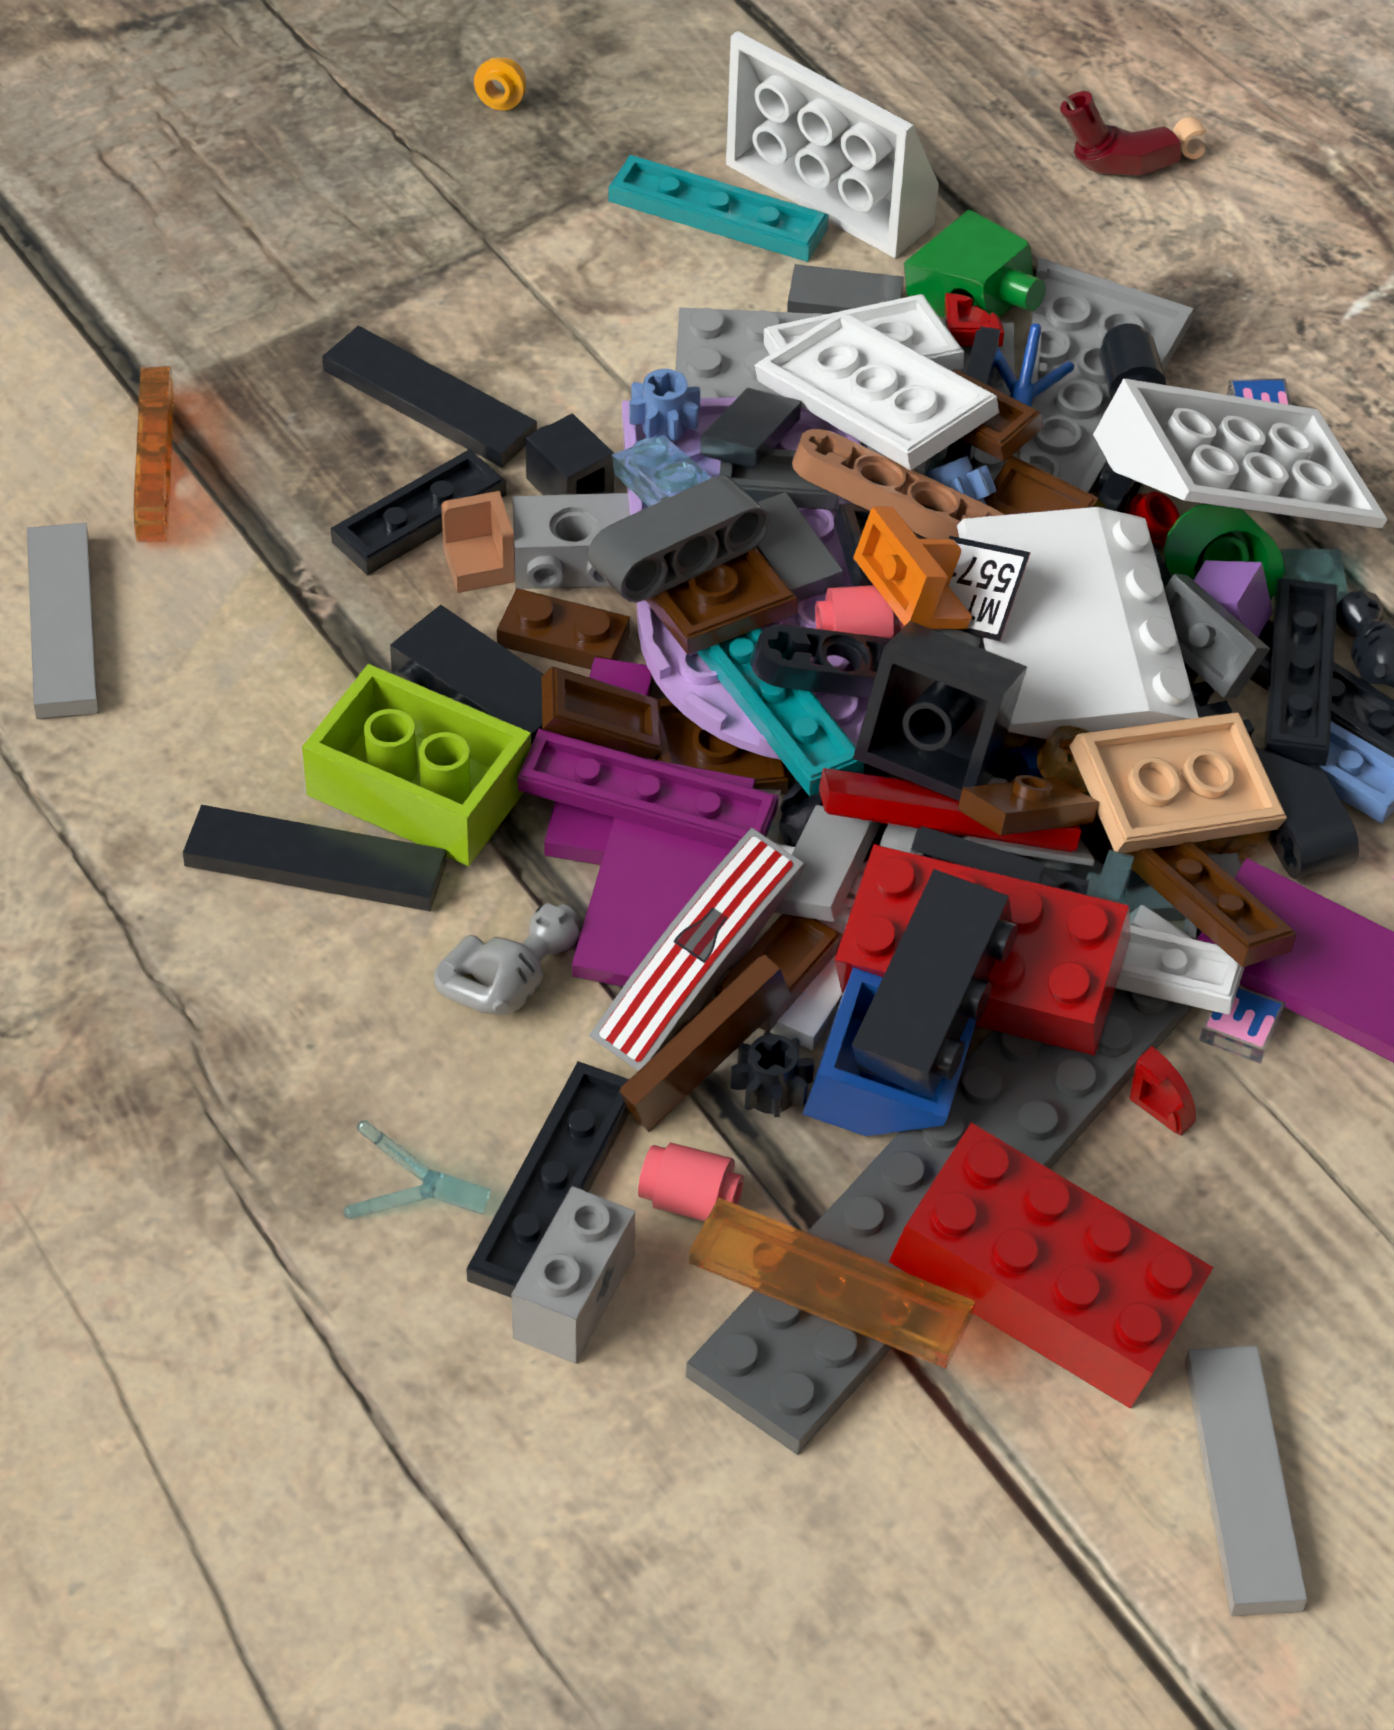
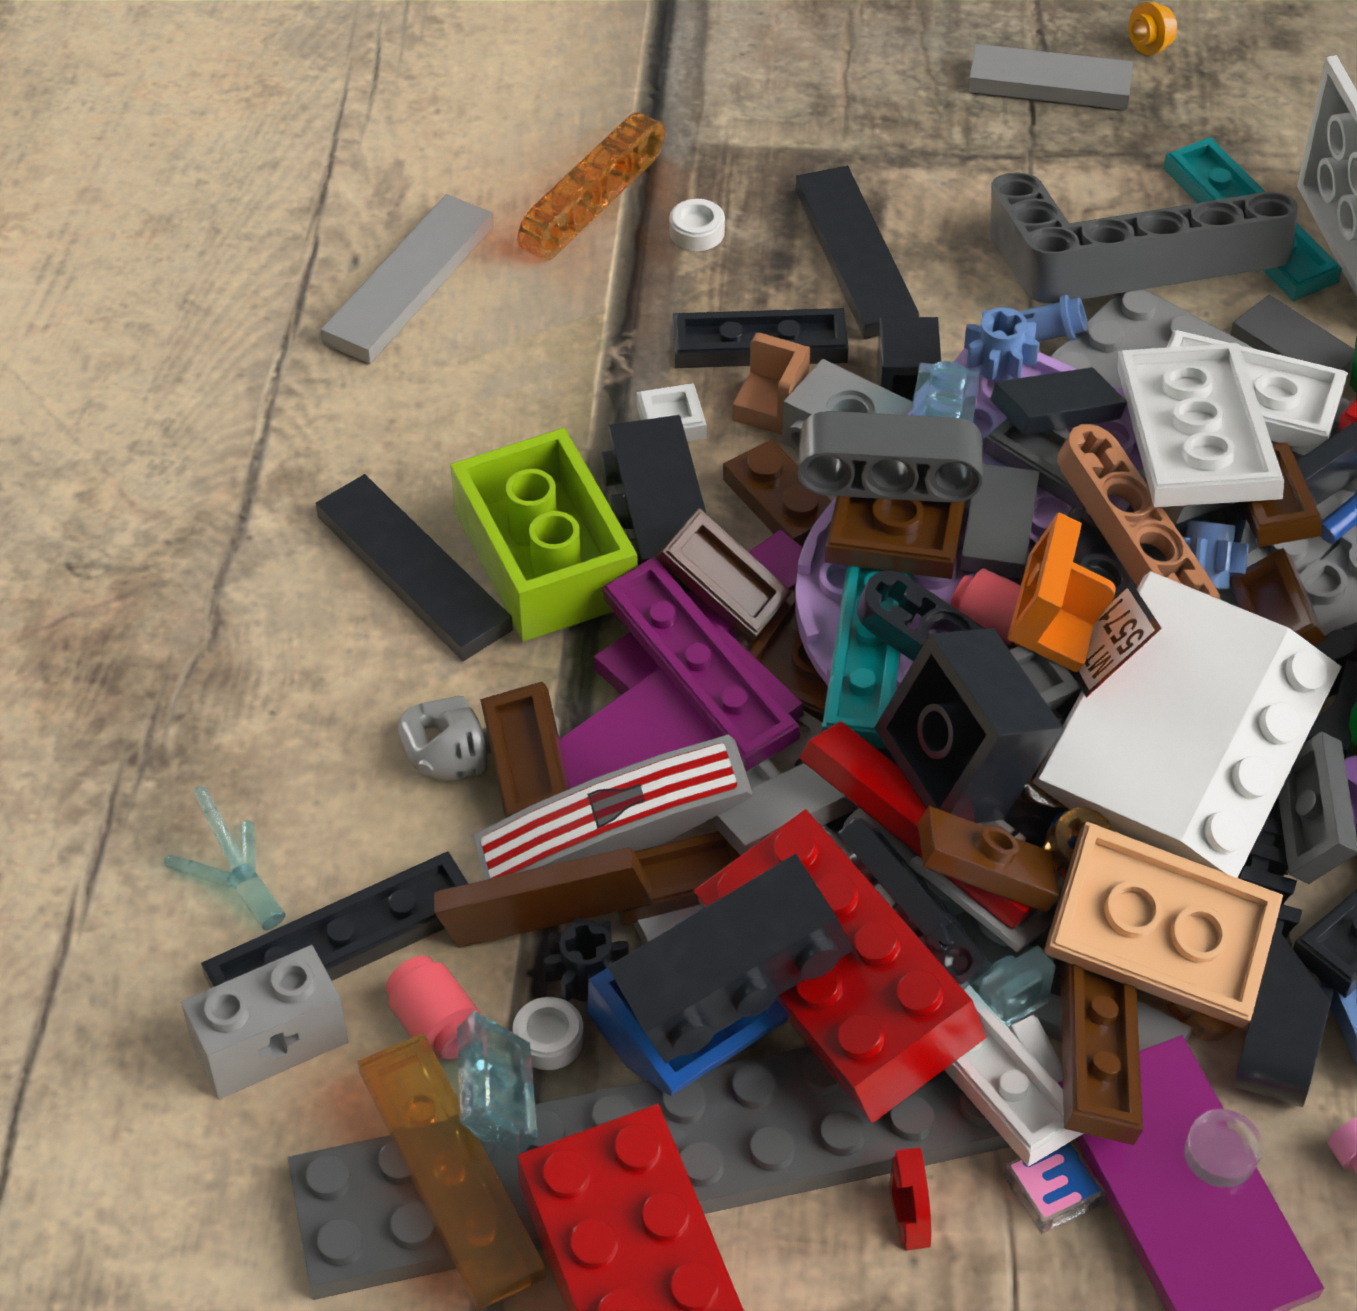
camera: 40 degrees right, 0 degrees up
none -> clear light blue plate [457,1010,537,1155]
none -> reddish brown tile [480,681,570,819]
none -> white tile [513,997,584,1070]
none -> white tile [637,383,707,442]
none -> white tile [669,199,725,251]
none -> light grey tile [968,44,1134,110]
none -> dark grey beam [990,172,1298,303]
none -> medium blue pin [1017,295,1087,342]
none -> clear tile [1184,1109,1263,1187]

